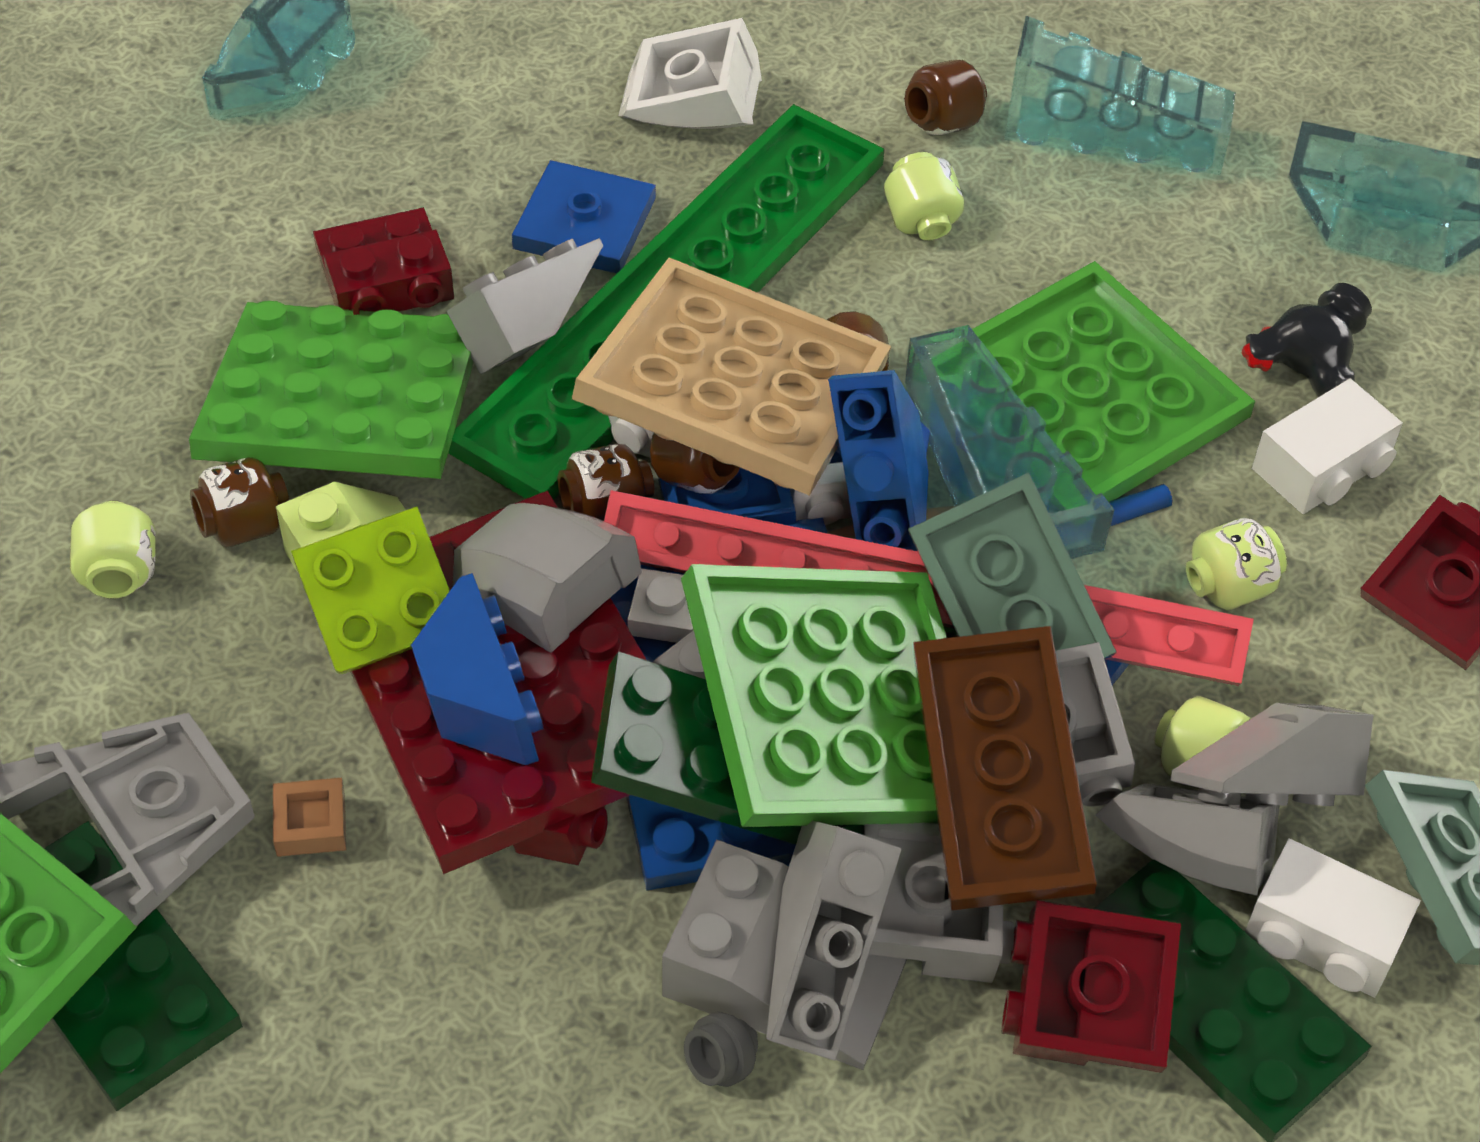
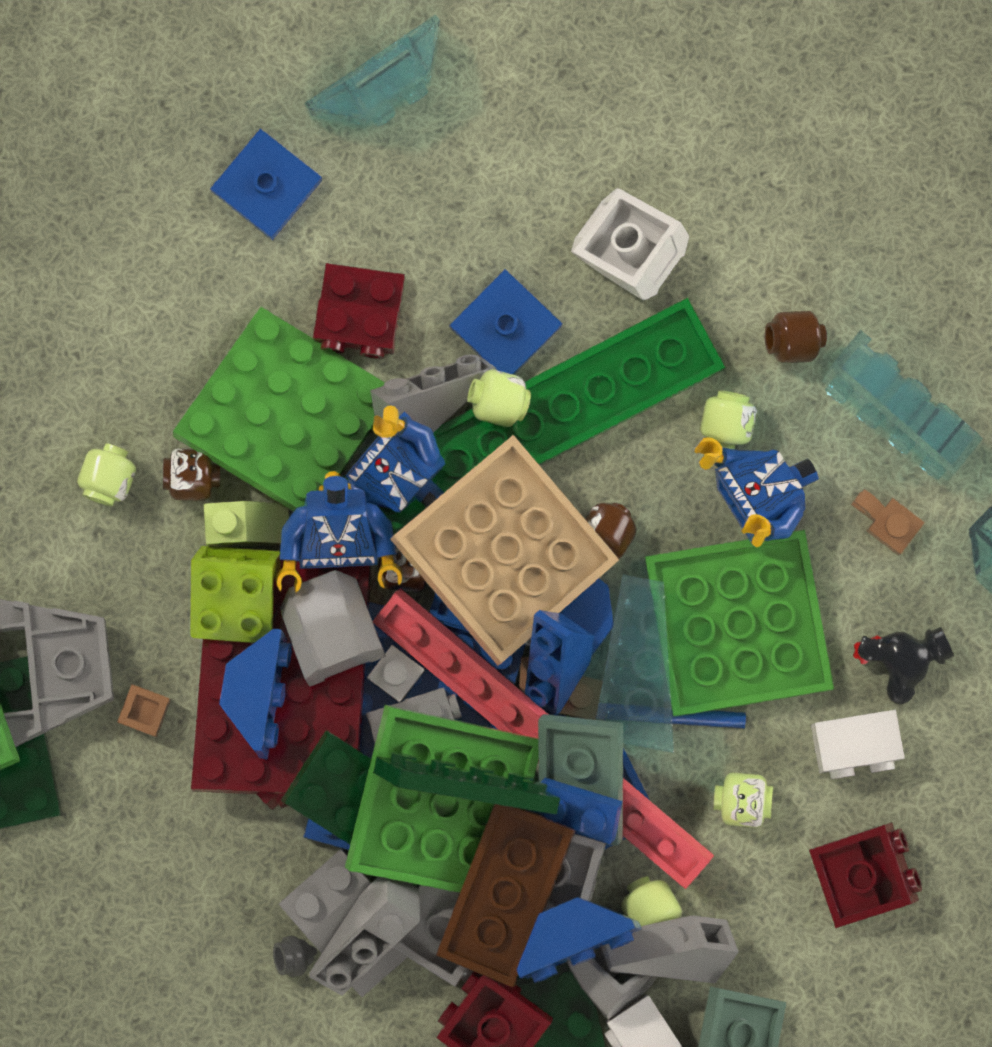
camera: 30 degrees right, 30 degrees up
none -> blue plate [210,128,322,241]
none -> blue torso [275,476,403,592]
none -> torso [319,406,445,512]
none -> dark green plate [373,752,560,815]
none -> yellowish green head [467,369,531,427]
none -> blue slope [517,897,642,983]
none -> blue plate [534,778,623,844]
none -> torso [694,437,819,547]
none -> medium nougat plate [851,489,925,556]

